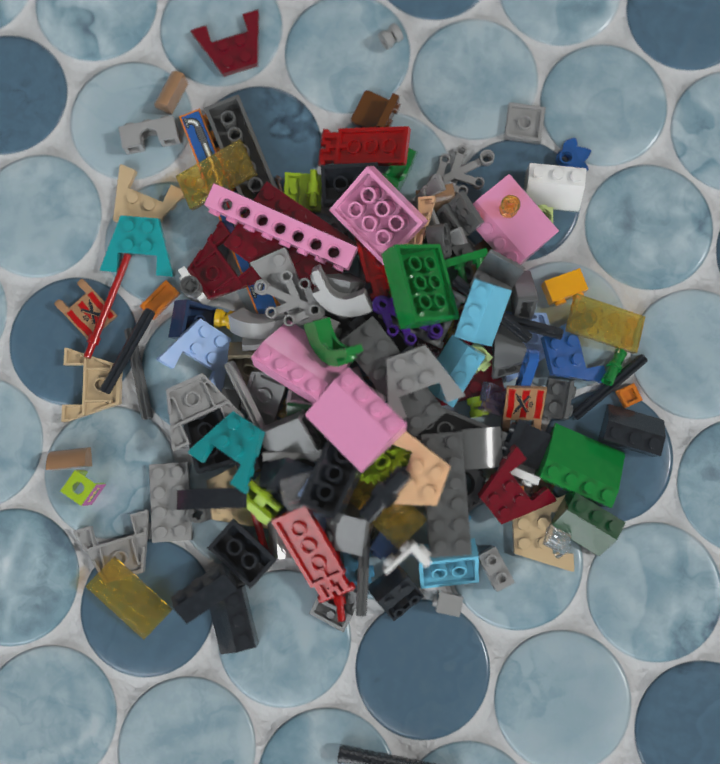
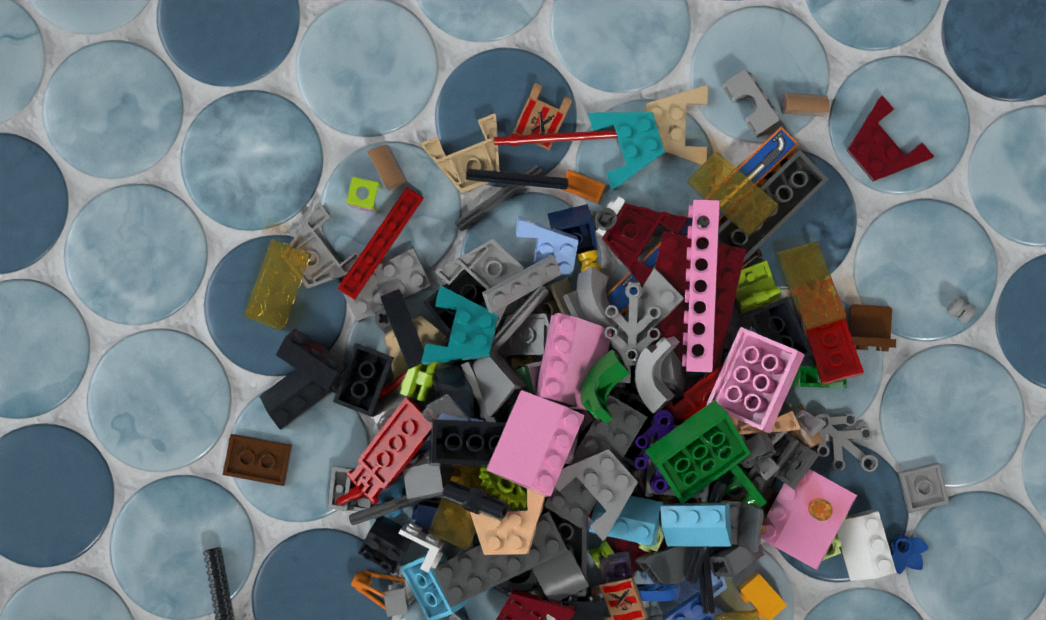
camera: 65 degrees right, 5 degrees up
none -> reddish brown tile [222,434,292,486]
none -> red tile [337,187,424,301]
none -> orange plant [351,569,406,610]
none -> light grey plate [482,255,561,313]
none -> clear yellow plate [777,241,846,330]

